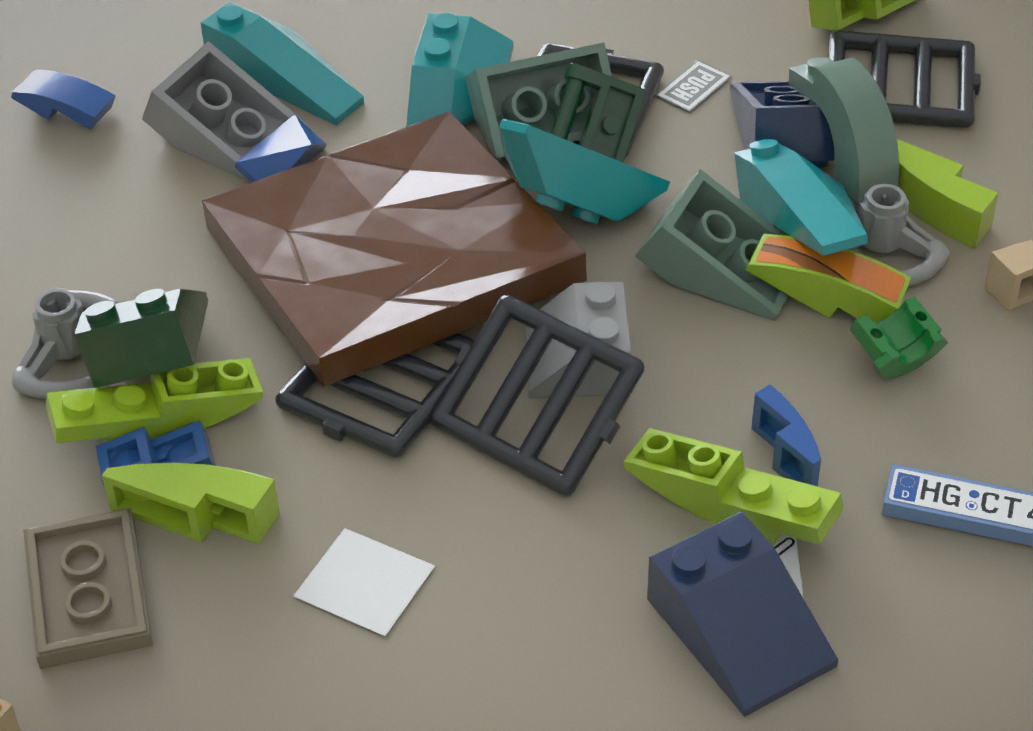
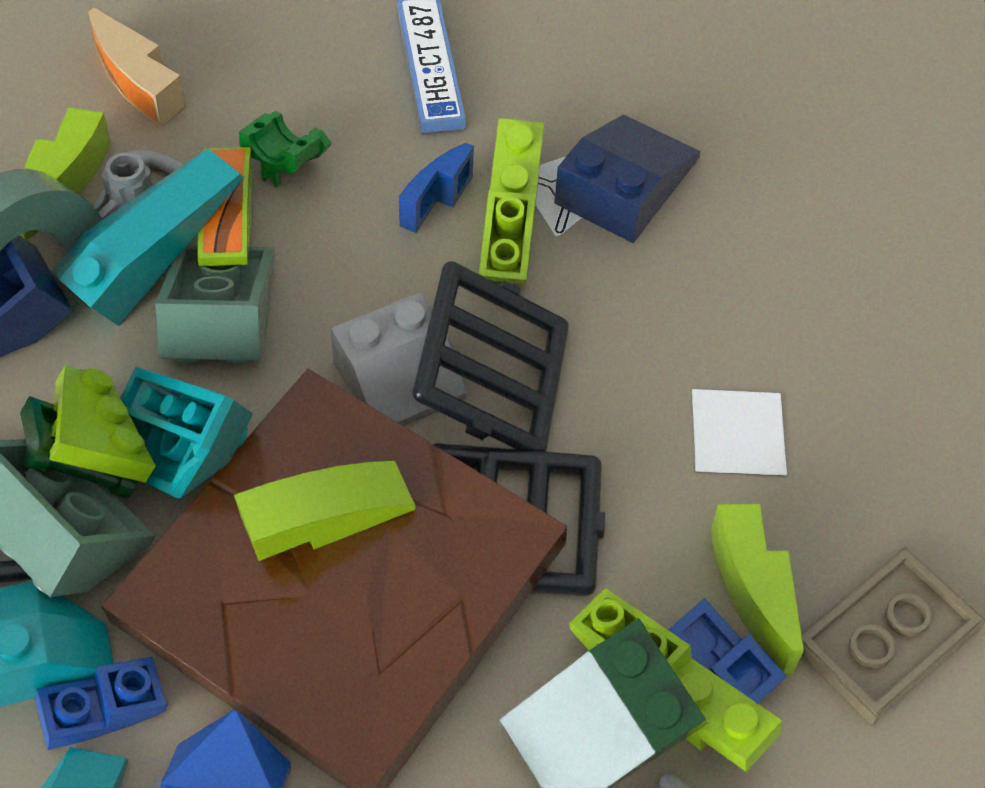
camera: 120 degrees left, 10 degrees up
none -> blue slope [35,657,167,750]
none -> lime wing [49,365,156,483]
none -> lime slope [234,461,416,561]

